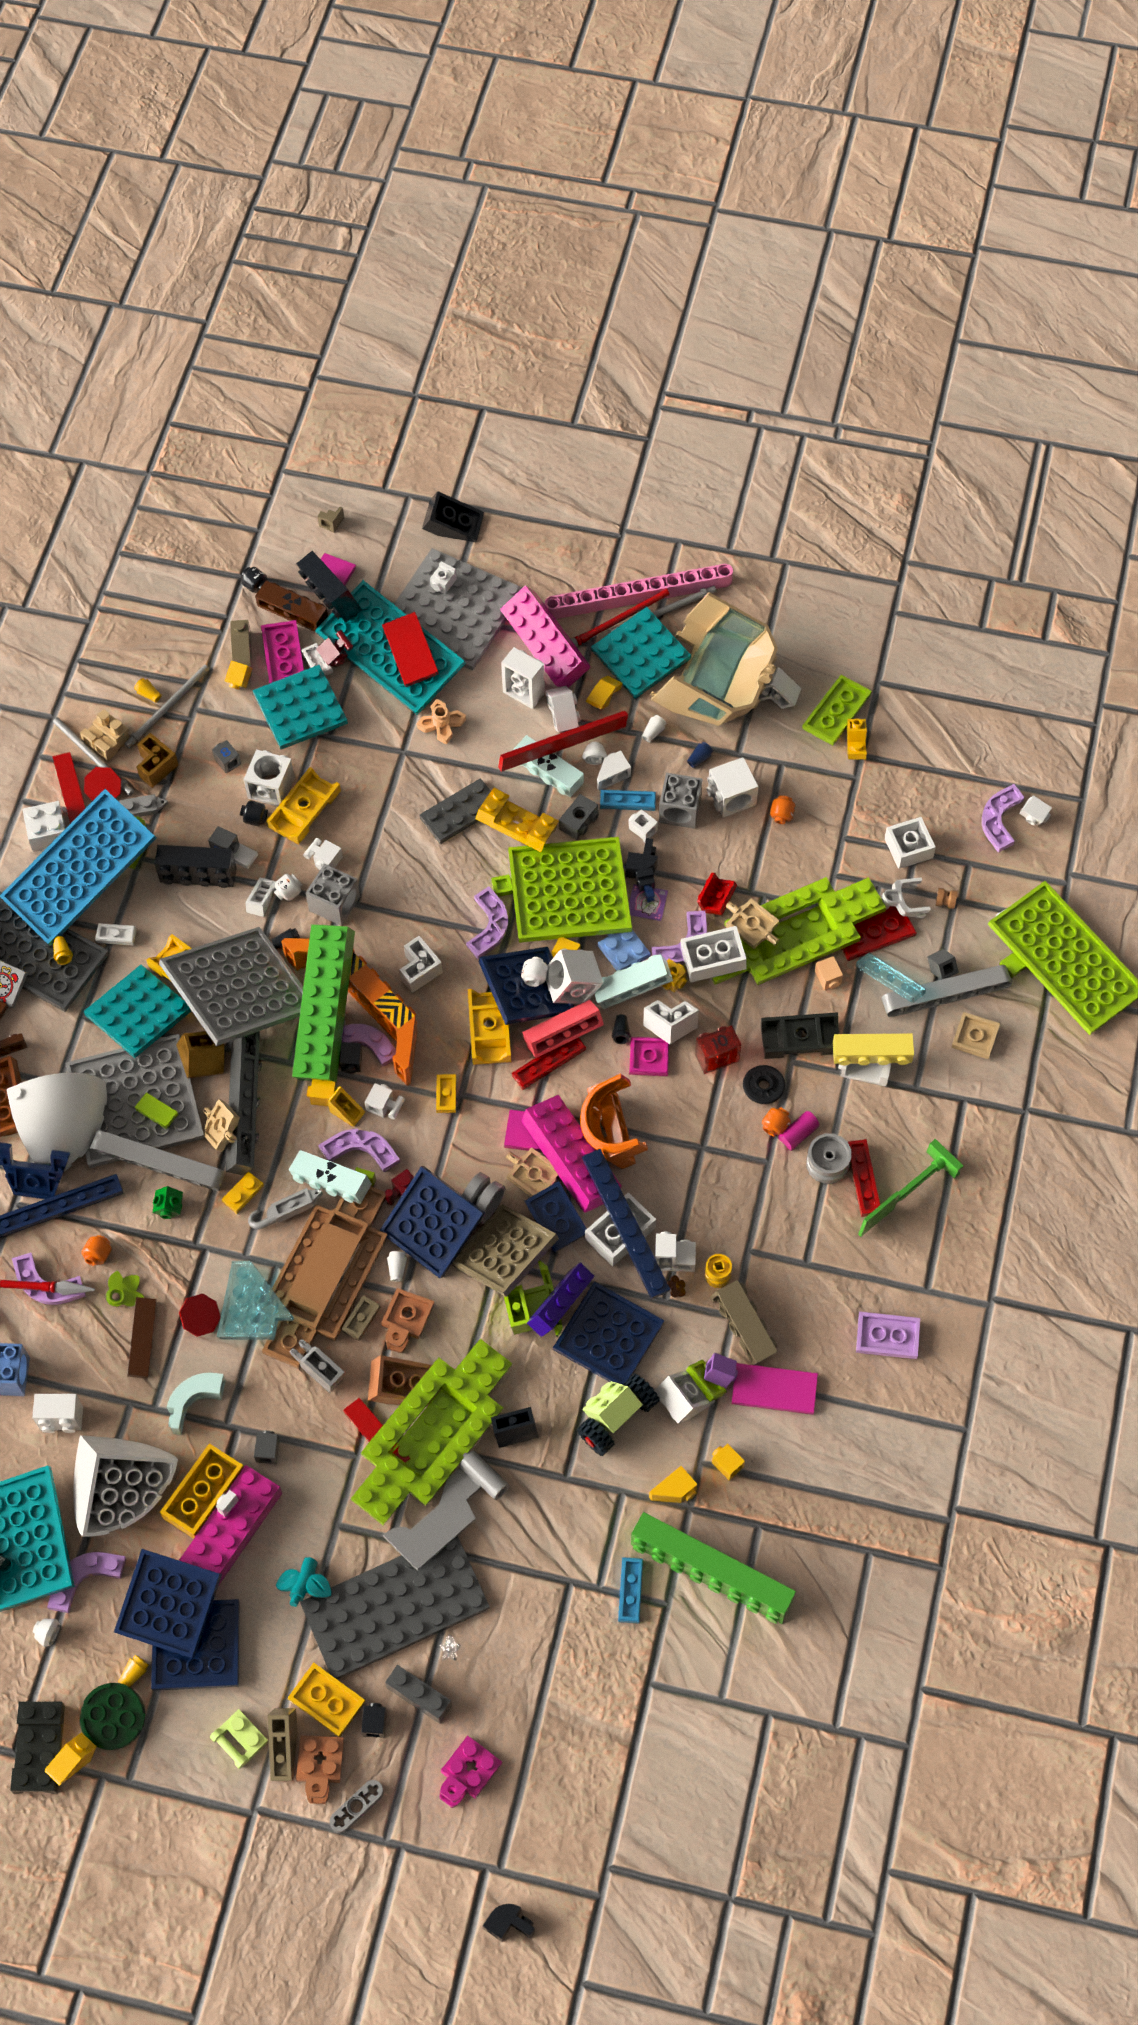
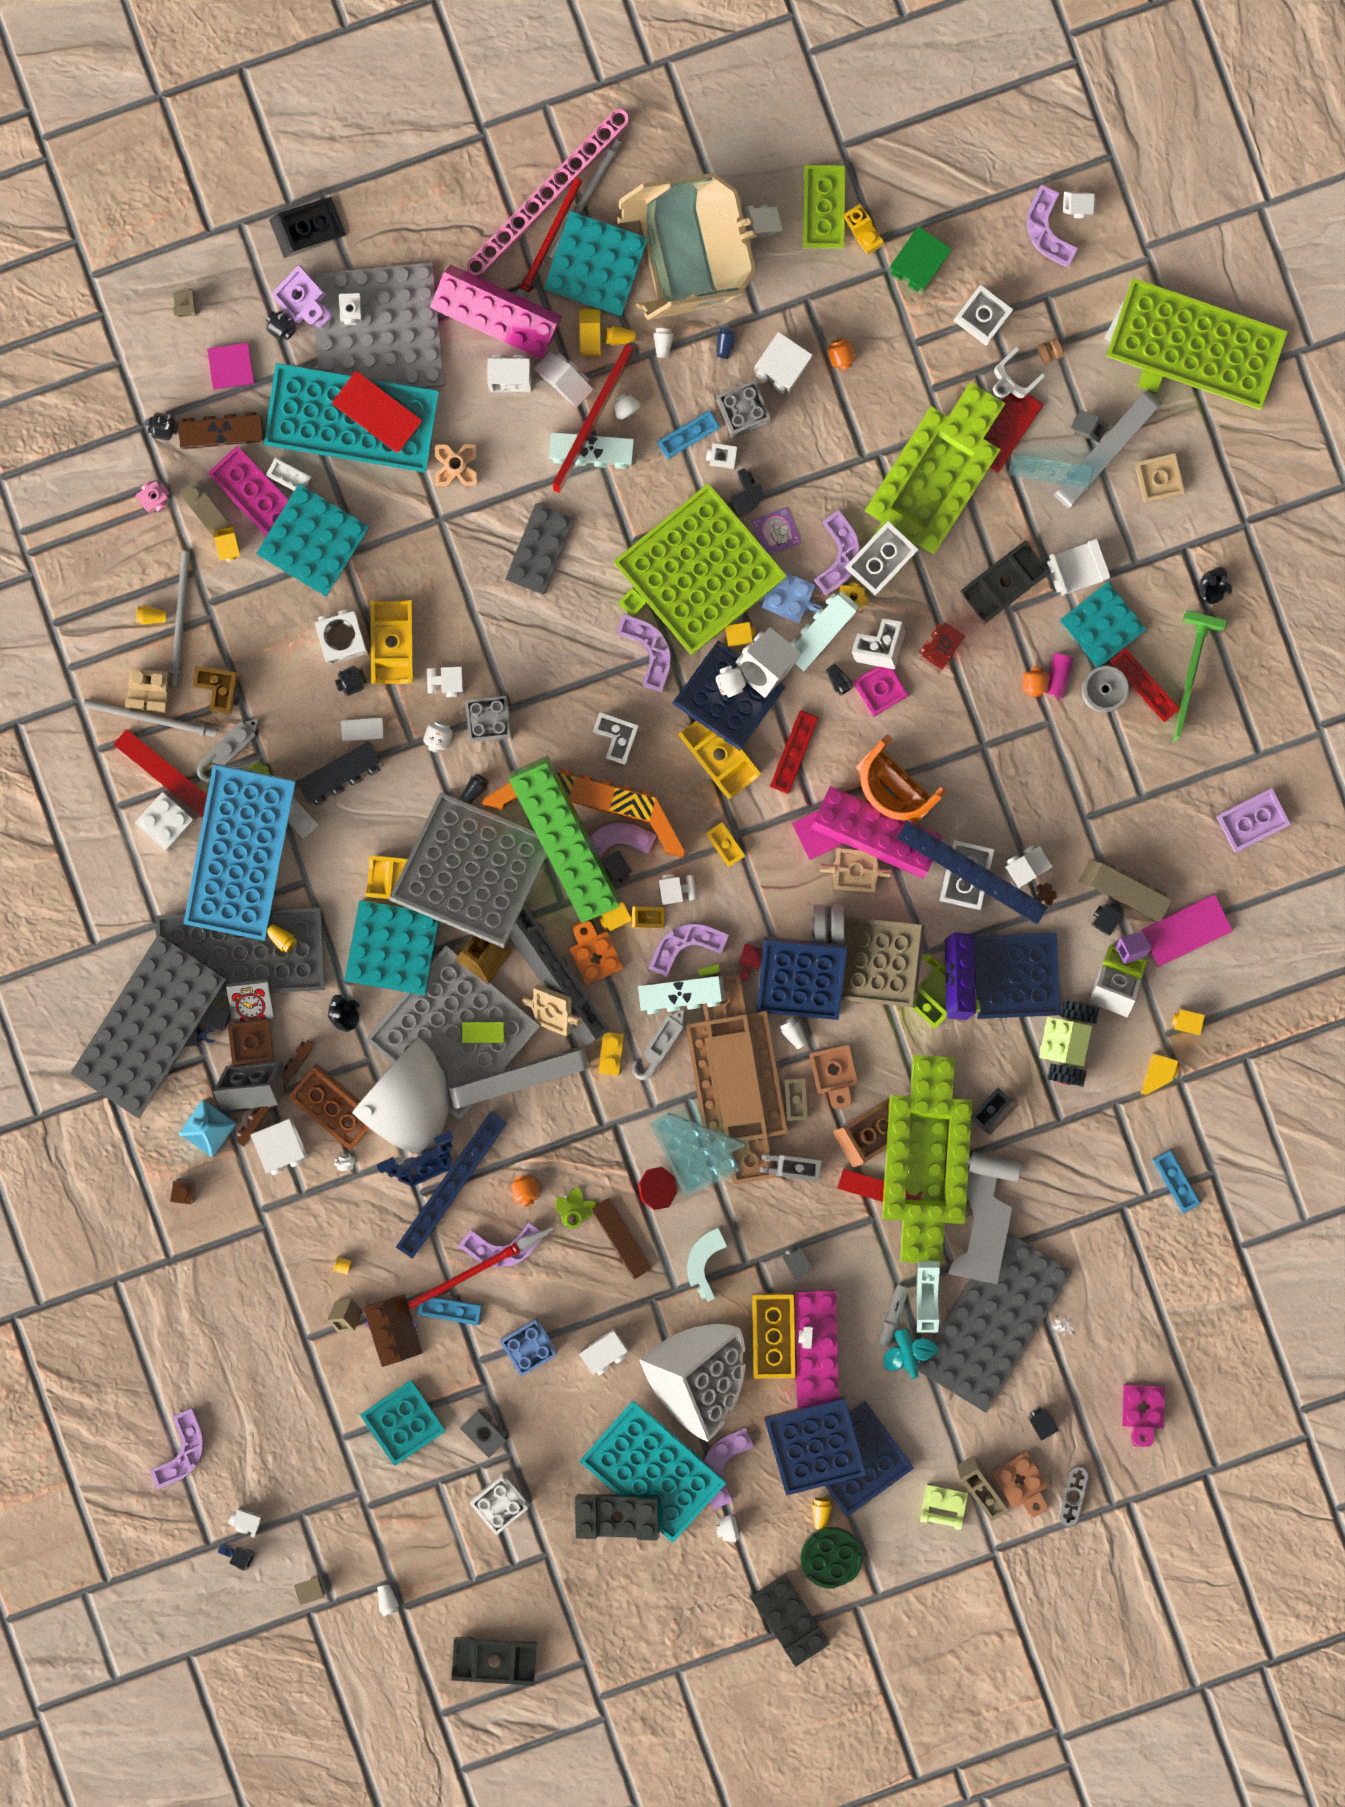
camera: 35 degrees left, 25 degrees up
yellow slope [45,1732,97,1786] -> none
red piece [84,767,121,801] -> none
white plate [95,923,137,946] -> none
green brick [152,1186,183,1219] -> none
dark grey brick [208,826,240,853] -> none
dark grey brick [212,740,241,773] -> none
white slope [245,877,276,917] -> none
yellow plate [287,1663,366,1737] -> none
black brick [296,550,362,623] -> none
brick [316,630,354,667] -> none
dark grey brick [385,1664,452,1724] -> none
yellow piece [475,788,559,852] -> none
black brick [482,1904,535,1942] -> none
coral brick [522,1000,604,1058] -> none
dark blue plate [524,1181,587,1253] -> none
dark grey brick [559,794,599,840] -> none
white slope [597,750,631,791] -> none
bright green brick [631,1512,796,1624] -> none
black piece [635,868,655,903] -> none
red bracket [697,872,737,915] -> none
yellow wheel [705,1254,732,1288] -> none
tan plate [726,899,780,949] -> none
black wheel [743,1065,785,1104] -> none
light nougat brick [815,956,843,990] -> none
light yellow brick [833,1033,914,1066] -> none
none -> bright pink brick [136,481,169,514]
none -> black head [266,310,297,341]
none -> lavender plate [271,265,332,328]
none -> white plate [288,797,319,839]
none -> black hair [328,994,360,1032]
none -> orange plate [569,920,624,985]
none -> yellow cone [605,325,635,346]
none -> light grey pin [878,1284,909,1347]
none -> green brick [889,226,952,293]
none -> light aqua arch [916,1261,940,1333]
none -> teal plate [1059,582,1147,668]
none -> black brick [1091,903,1123,936]
none -> black hair [1199,567,1232,604]

